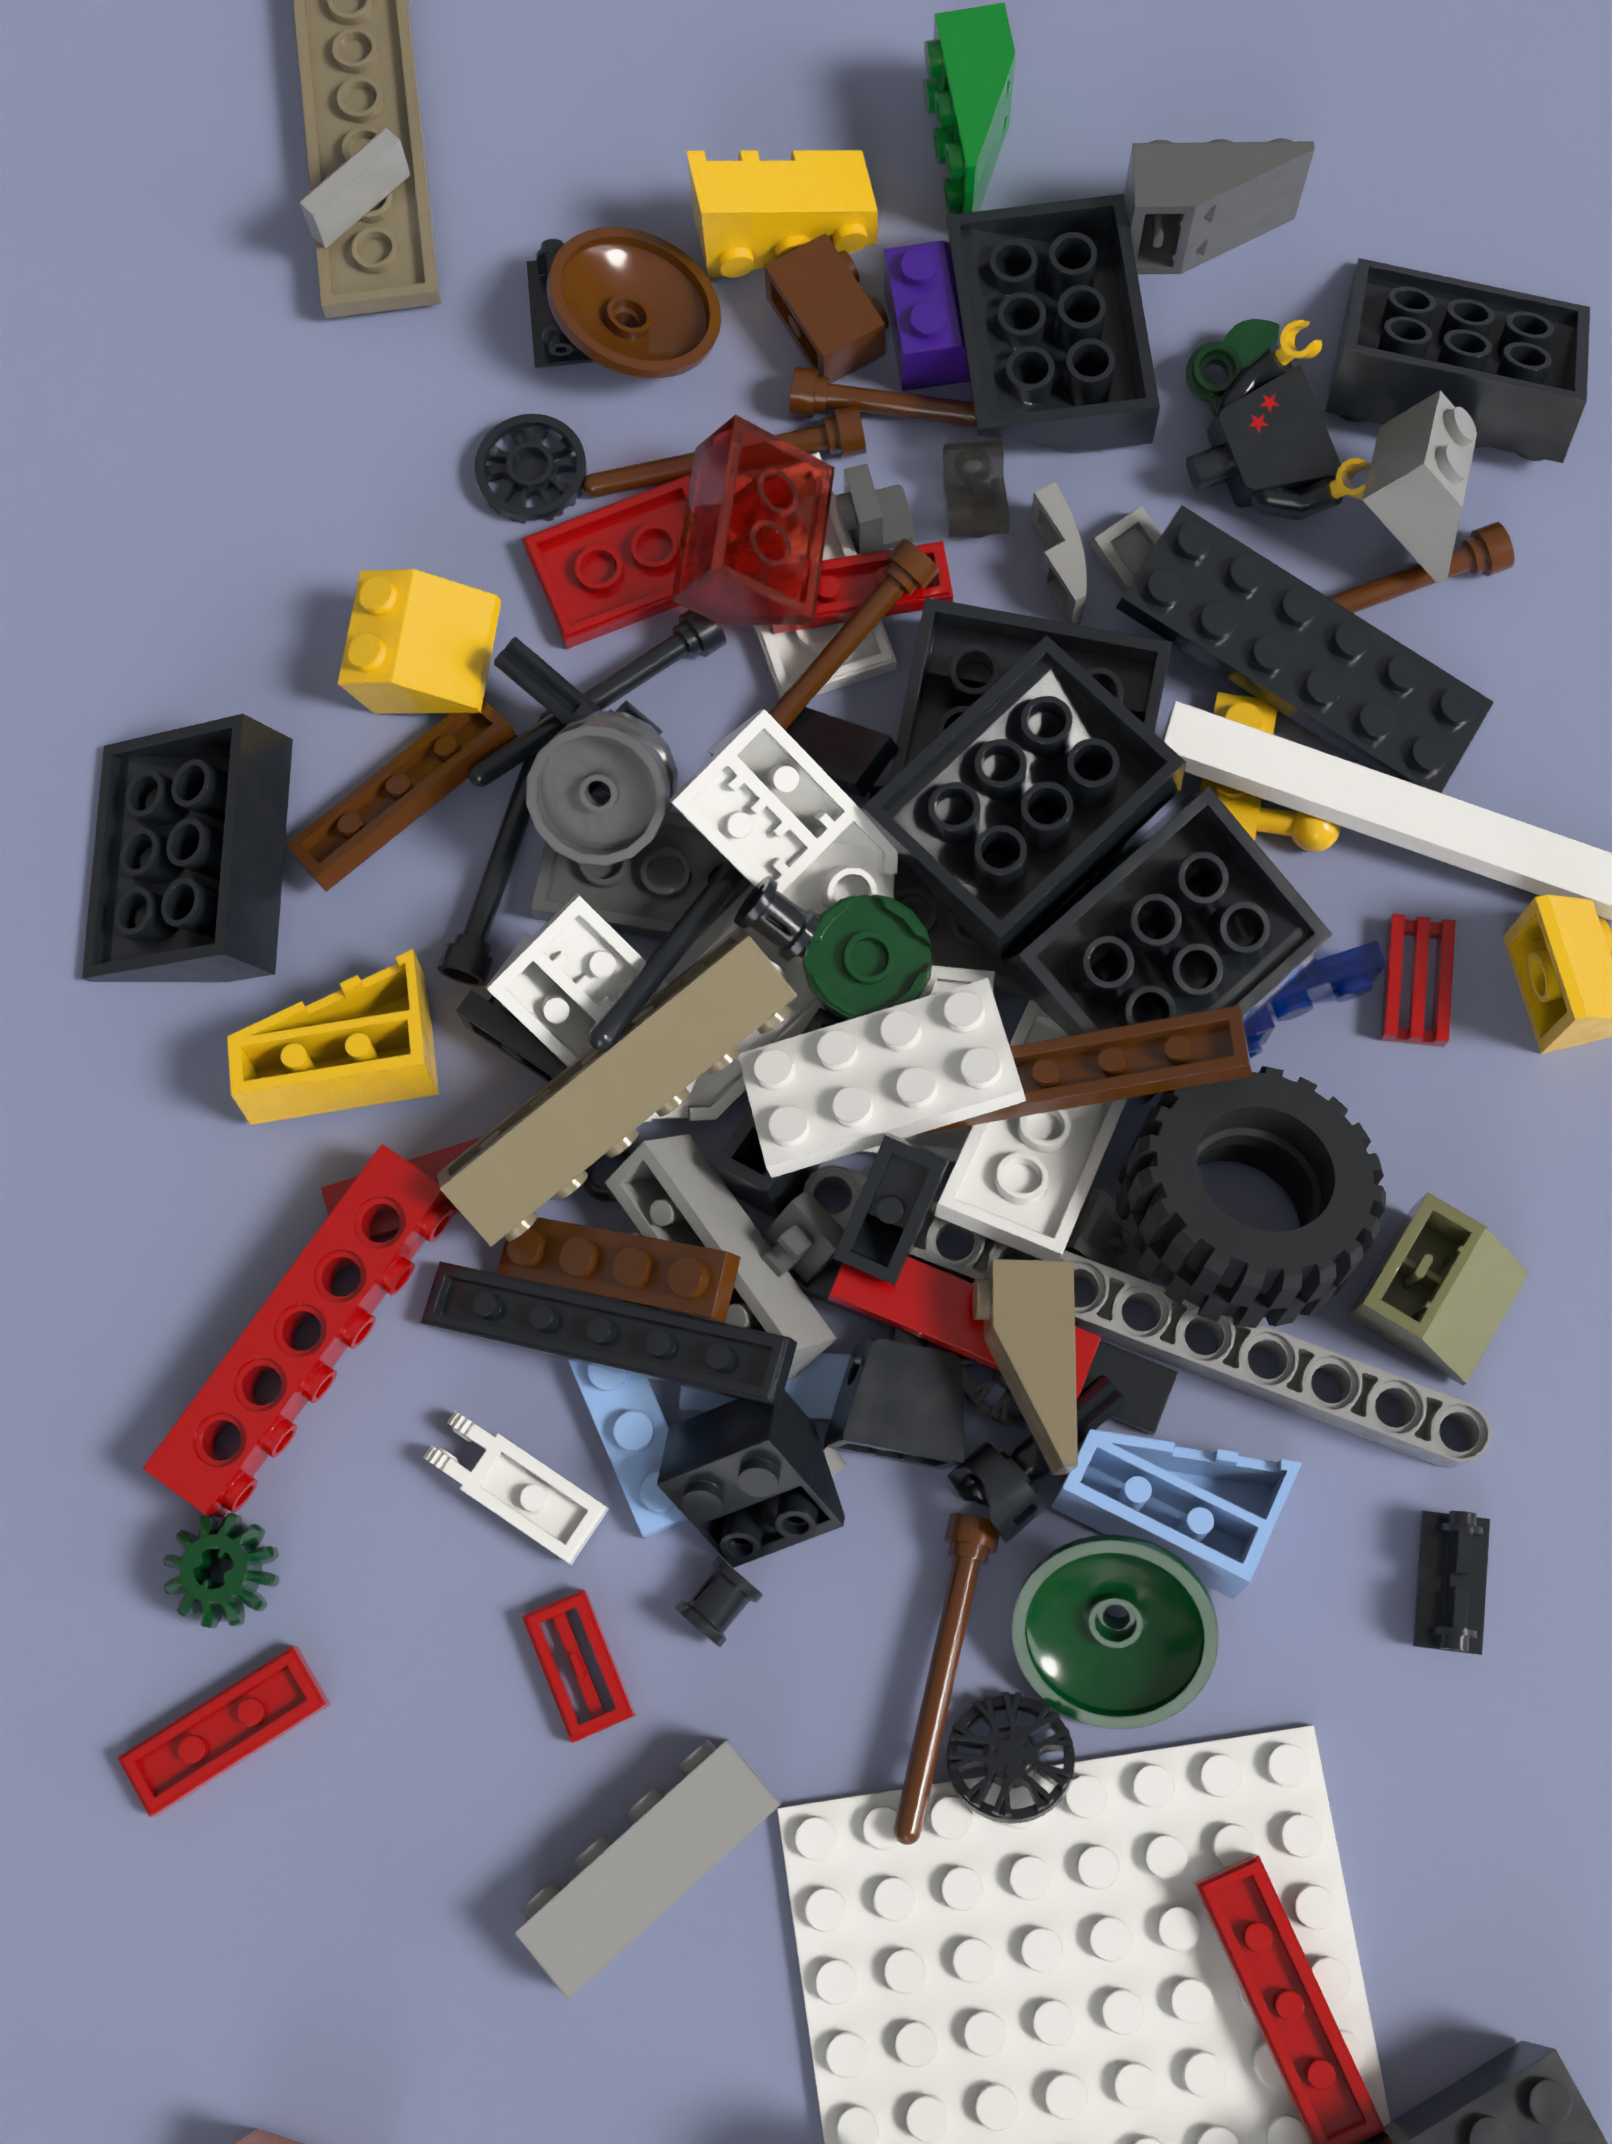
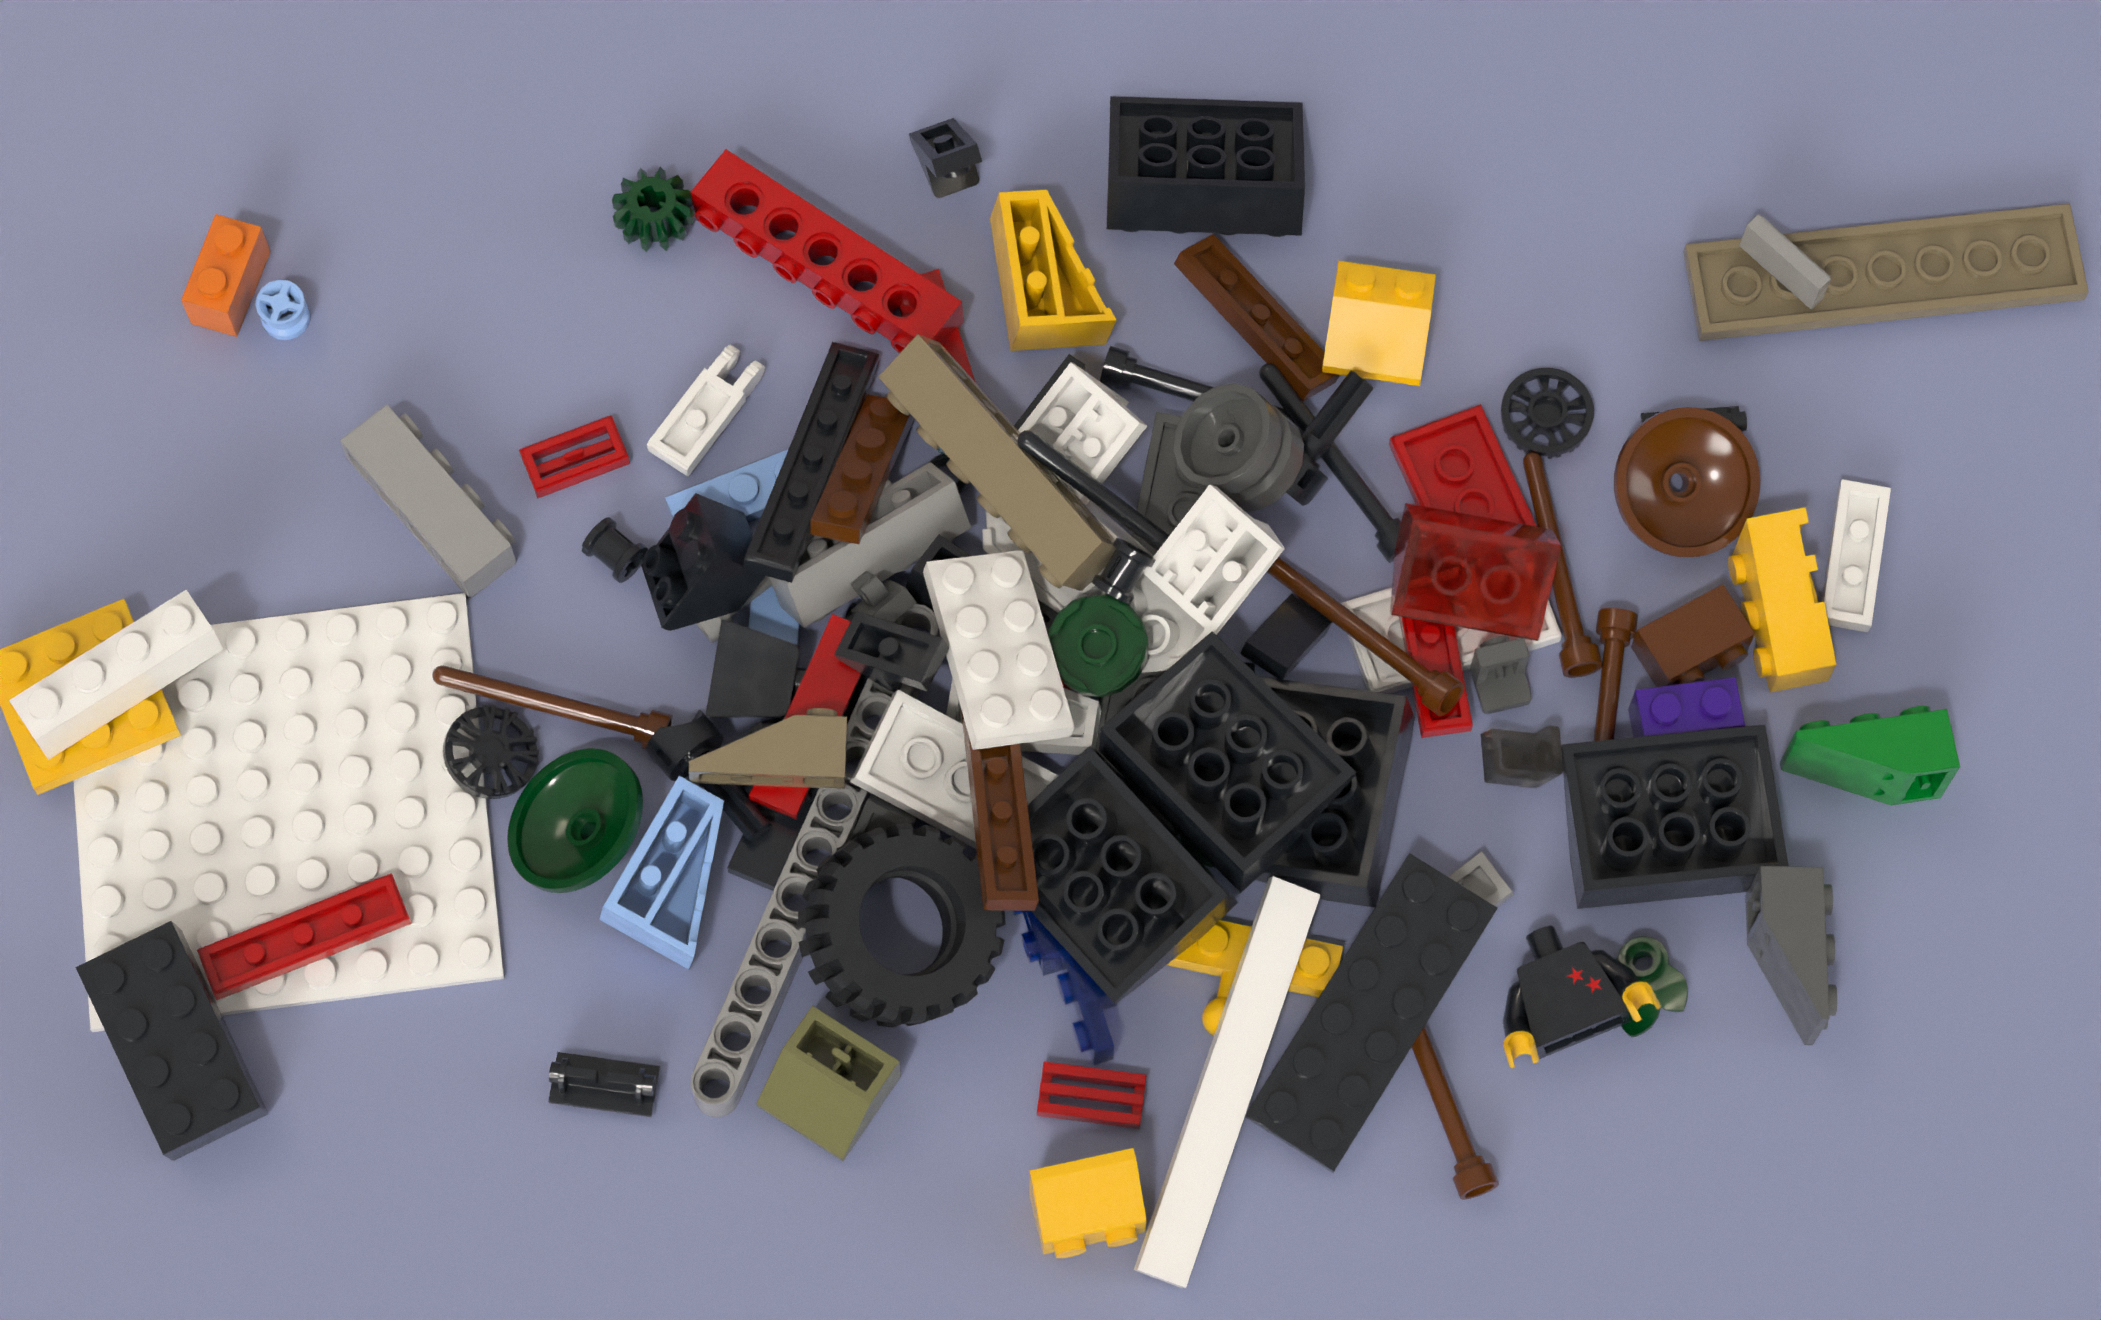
camera: 85 degrees right, 5 degrees down
red tile [117,1646,331,1817] -> none
light grey slope [1030,481,1087,624] -> none
black slope [1325,258,1590,463] -> none
light grey slope [1362,390,1477,584] -> none
none -> light blue wheel [255,280,310,340]
none -> black slope [909,118,982,198]
none -> white plate [1822,479,1891,633]

